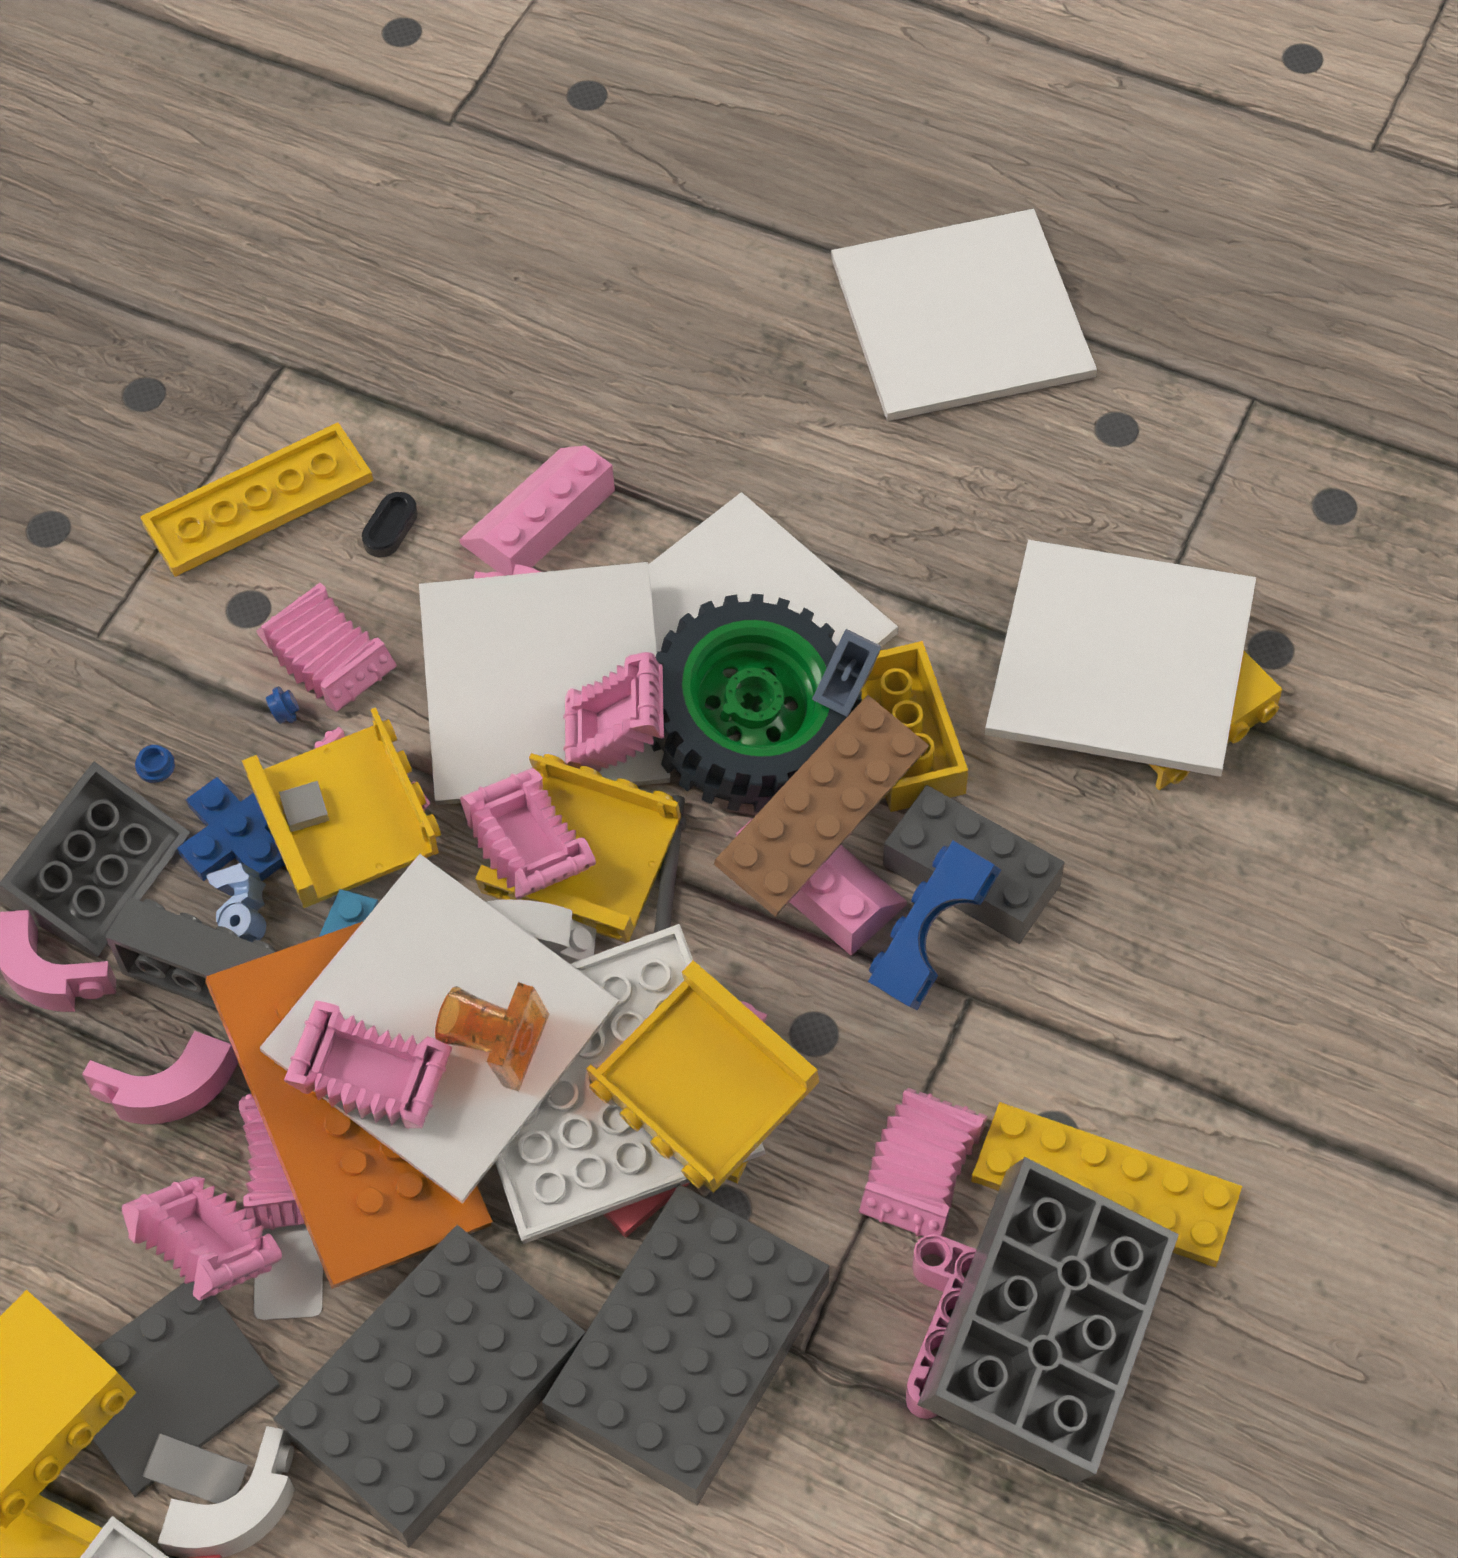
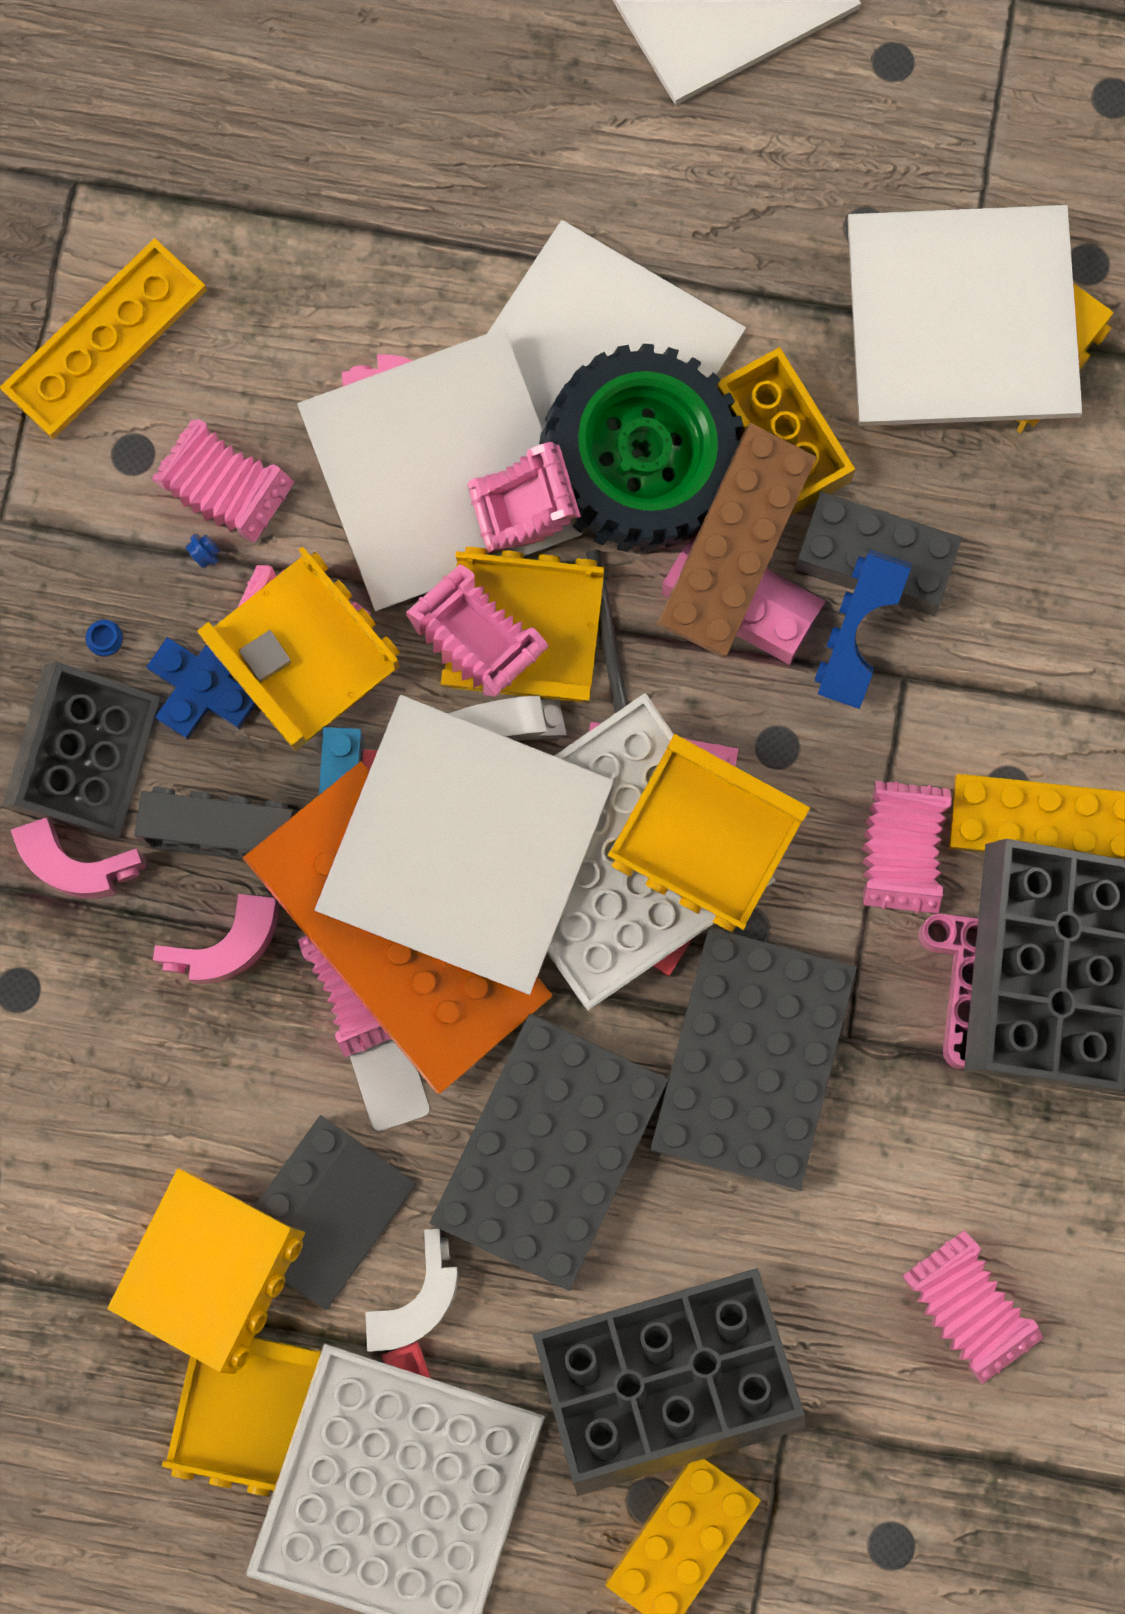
camera: 15 degrees left, 20 degrees up
bright pink piece [122,1176,282,1301] -> none
light grey slope [142,1433,248,1504] -> none
medium blue leg [206,863,266,942] -> none
bright pink piece [284,1001,452,1129] -> none
black tile [362,492,418,558] -> none
clear orange plant [435,982,550,1092] -> none
bright pink slope [459,445,615,575] -> none
sand blue slope [812,629,882,717] -> none

